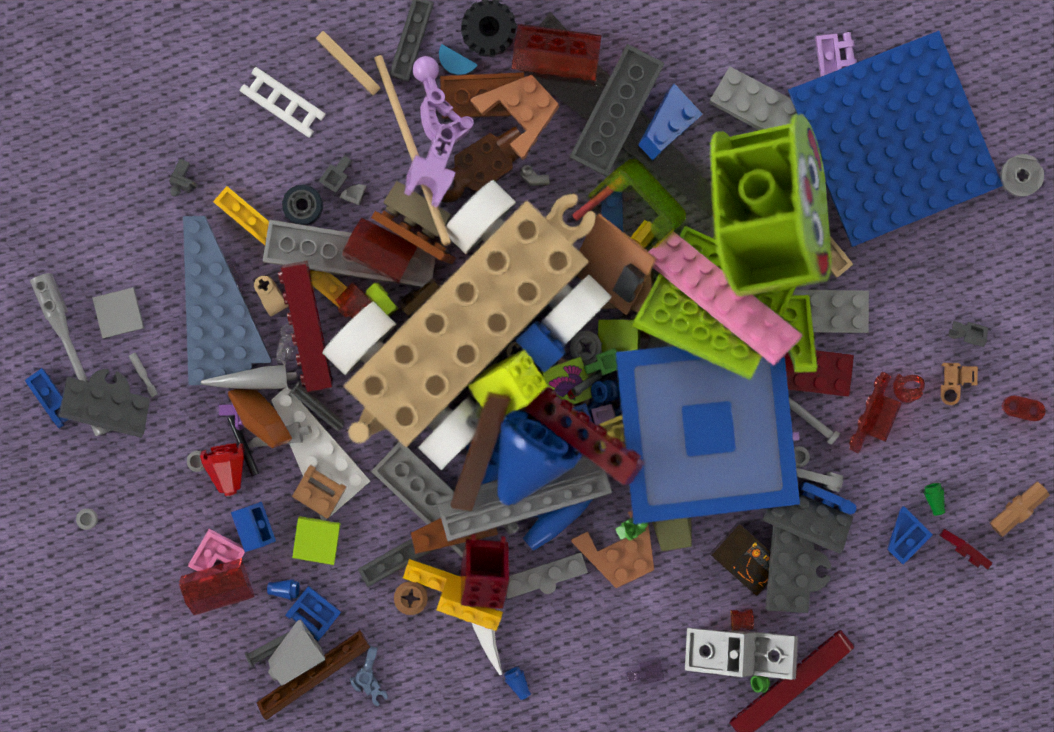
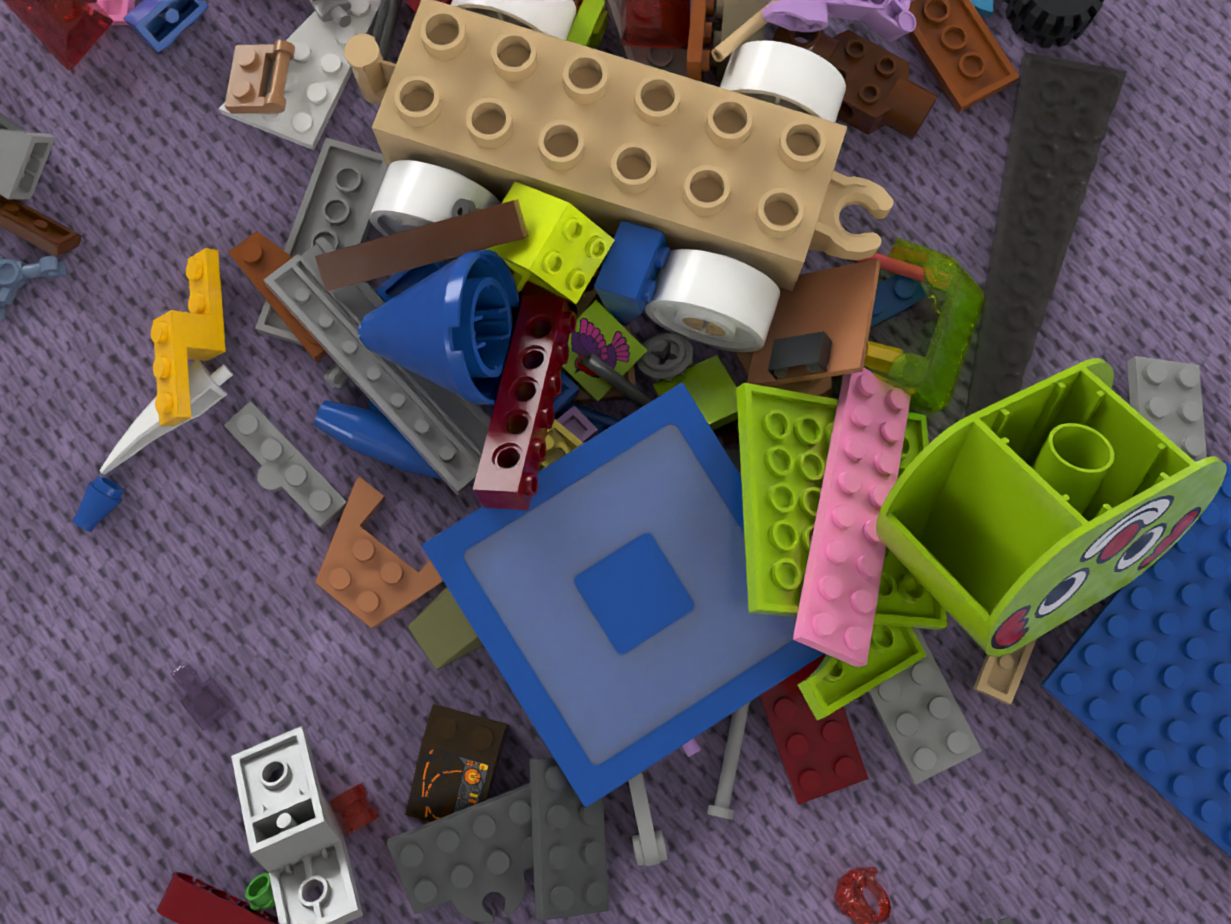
camera: 65 degrees right, 10 degrees down
blue cone [267,579,300,600] -> none
blue plate [285,586,341,641] -> none
lime tile [292,516,341,565] -> none
dark grey tile [358,538,435,587] -> none
medium nougat gear [394,581,428,615] -> none
dark red container [461,534,509,609] -> none
nougat wing [470,74,559,160] -> none
clear red slope [511,24,602,80] -> none
light grey arm [520,165,550,186] -> none
dark grey plate [569,44,665,177] -> none
bright green plate [584,348,618,375] -> none
blue wheel [591,380,620,402] -> none
bright green piece [615,517,649,541] -> none
wedge [639,83,703,160] -> none
light grey tile [794,446,810,467] -> none
blue hinge [799,482,857,515] -> none
clear red bracket [849,372,902,453] -> none

